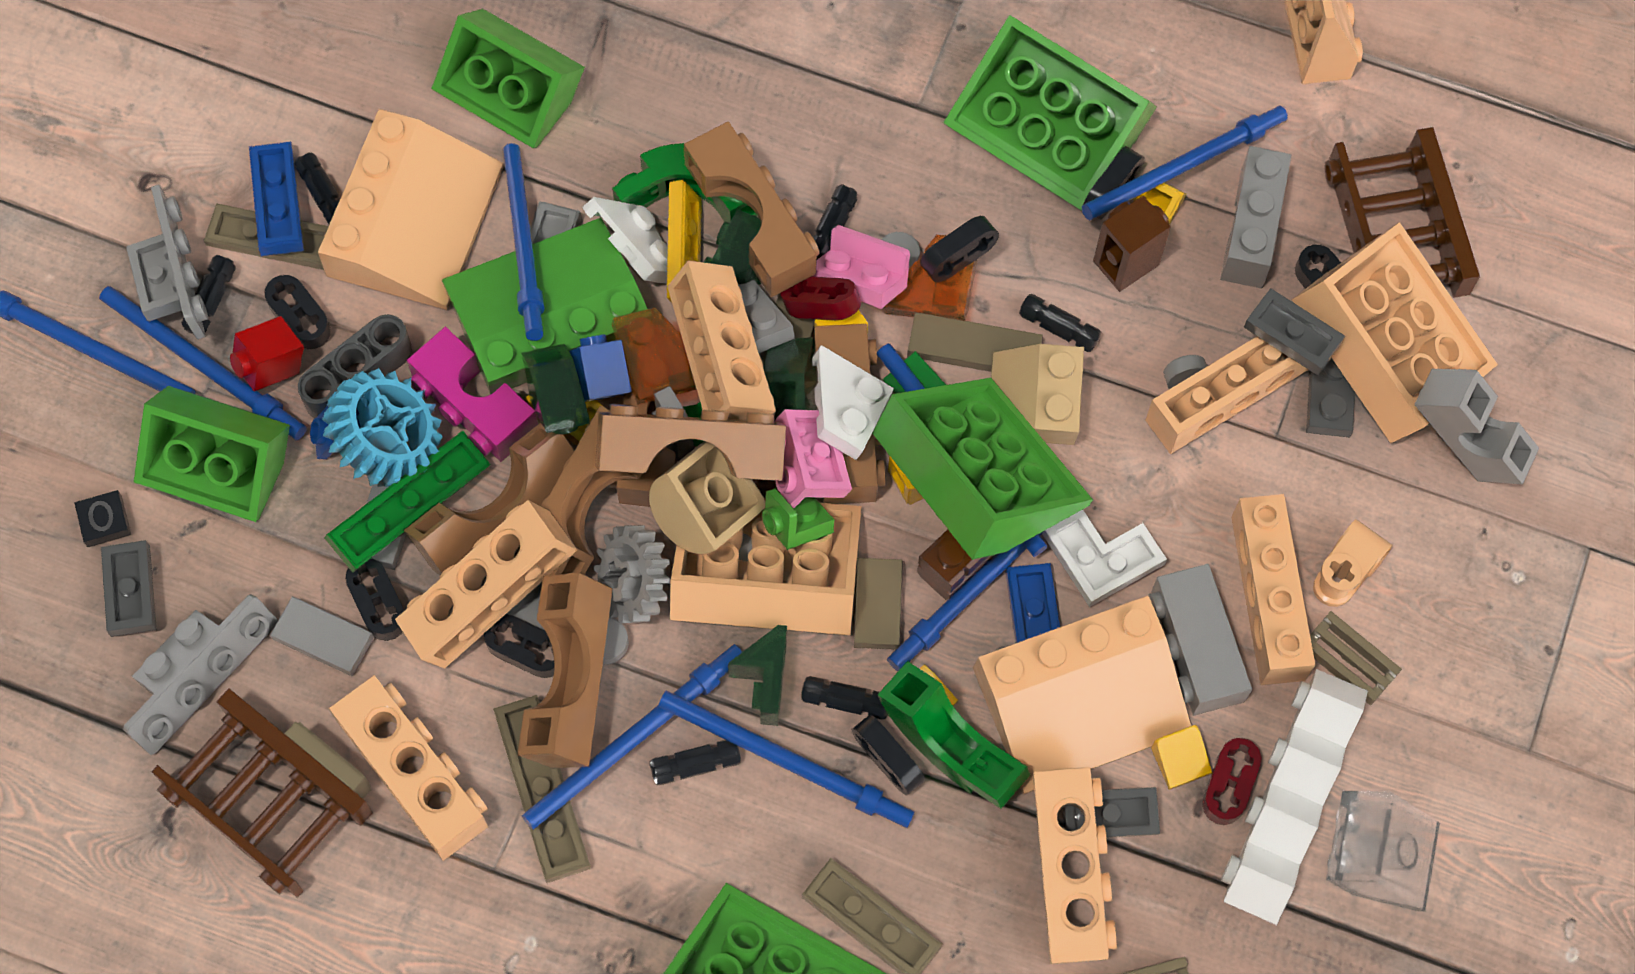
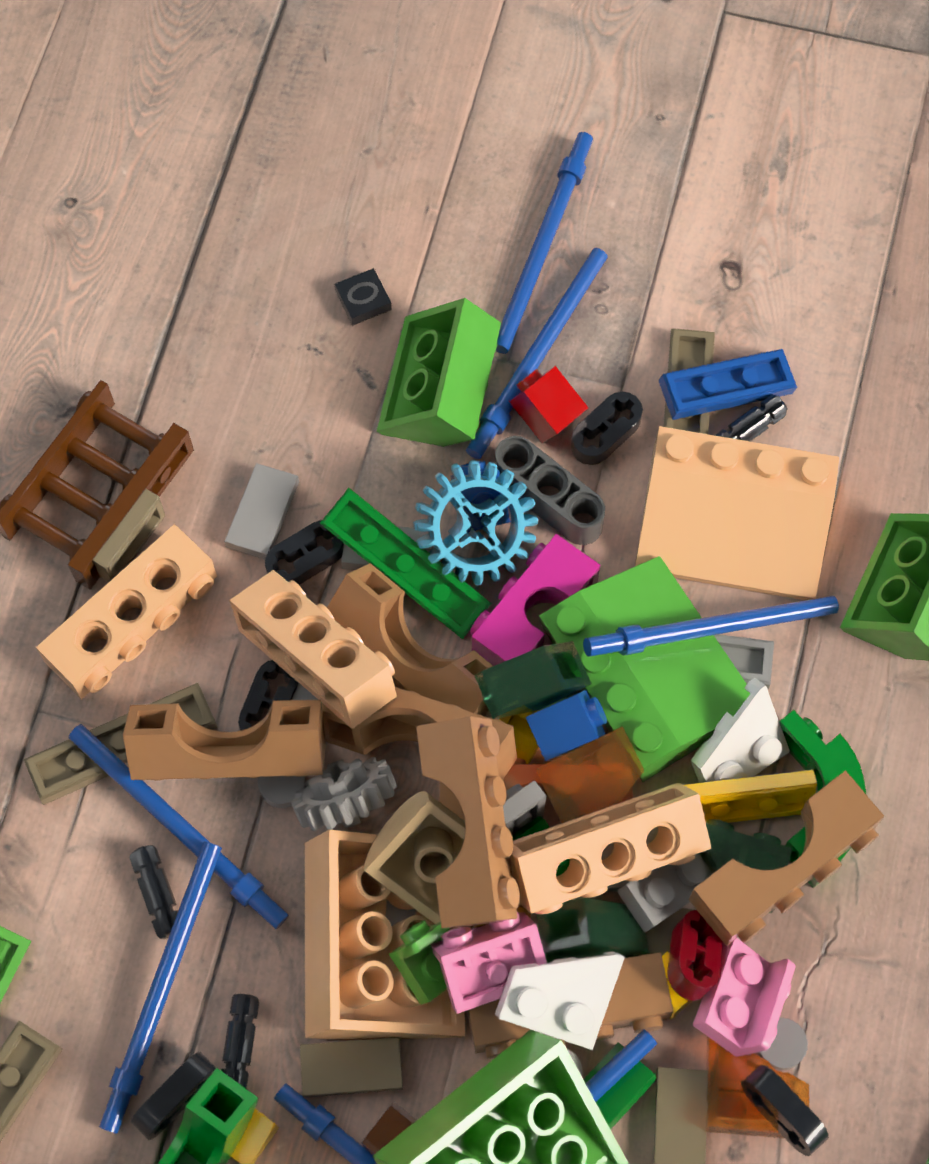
camera: 85 degrees right, 0 degrees up
dark grey plate [101,540,157,637] -> none
light grey bracket [123,594,278,755] -> none
light grey bracket [126,184,208,340] -> none
black axle [182,255,236,334] -> none
clear green slope [728,625,787,726] -> none
black axle [812,184,857,260] -> none

